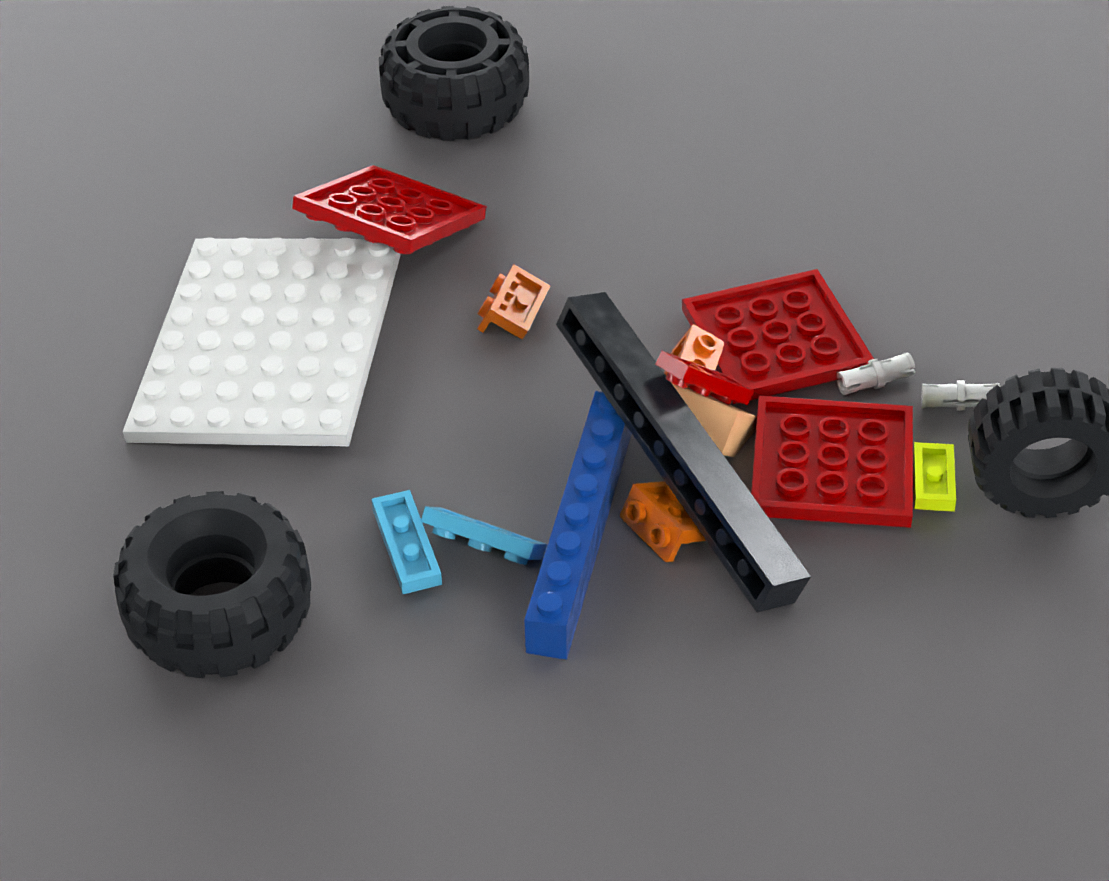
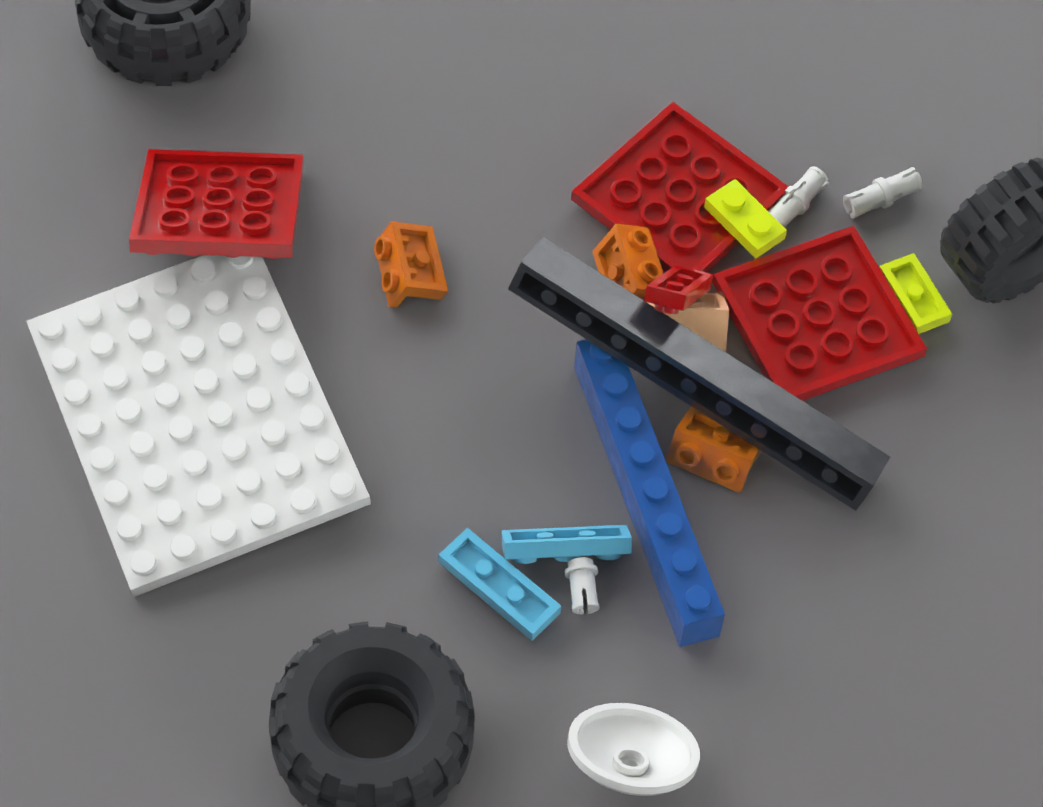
camera: 35 degrees left, 15 degrees up
none -> white pin [564,557,600,614]
none -> white dish [567,703,700,796]
none -> neon yellow plate [704,179,787,259]

